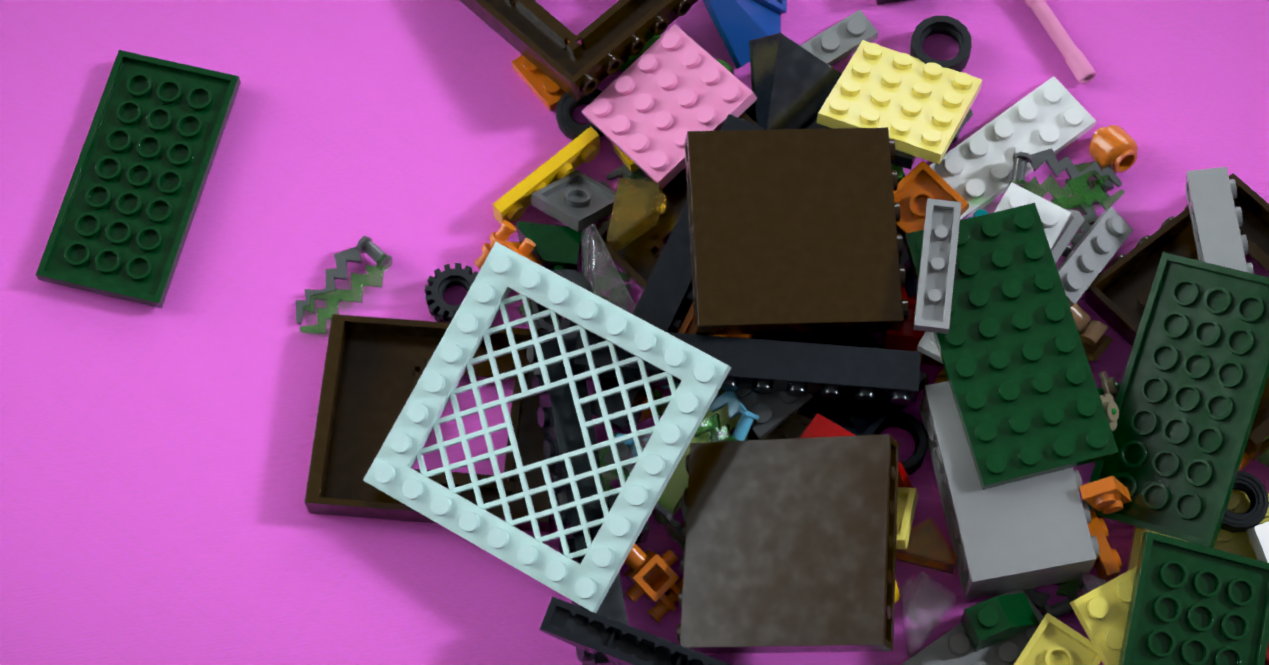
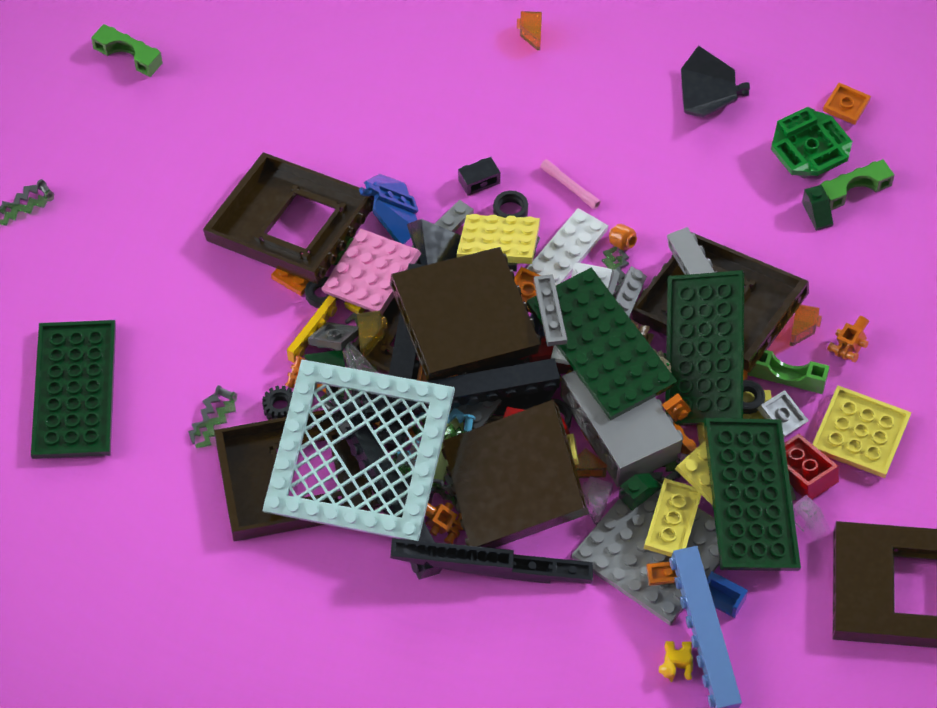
camera: 20 degrees left, 10 degrees down
piece [1009,148,1124,210] -> none

